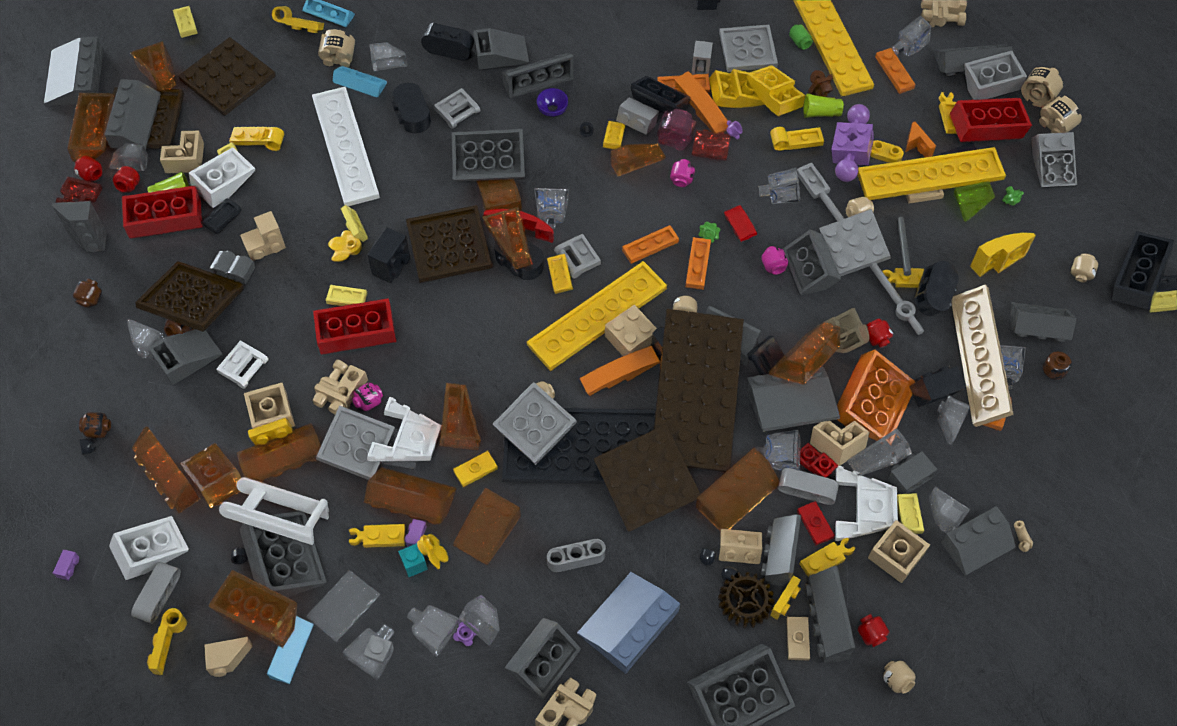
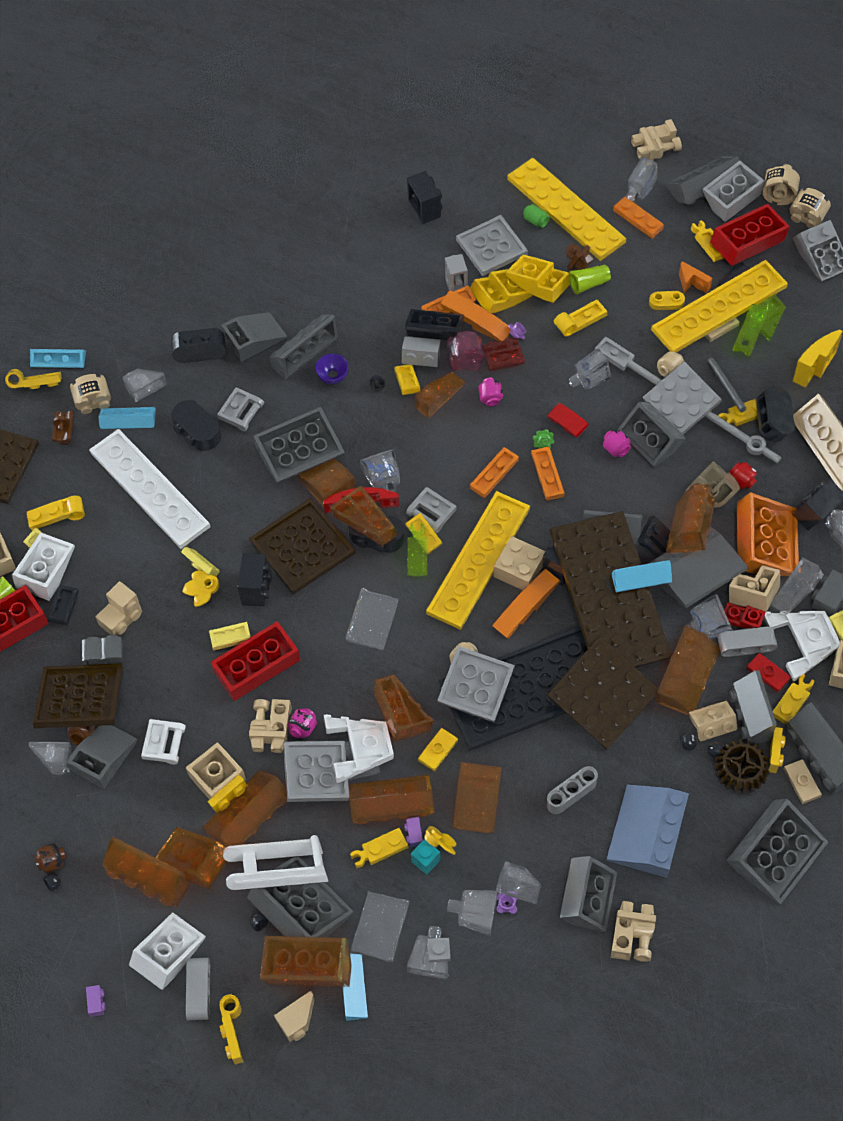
camera: 20 degrees left, 0 degrees up
tan head [673,296,698,313] -> none
medium lavender brick [831,104,874,182] -> none
bright green plant [1002,186,1024,205] -> none
none -> reddish brown hips [52,411,74,445]
none -> clear piece [345,588,399,650]
none -> clear neon green plate [408,524,428,576]
none -> medium azure slope [611,560,672,592]
none -> clear neon green plate [733,304,769,357]

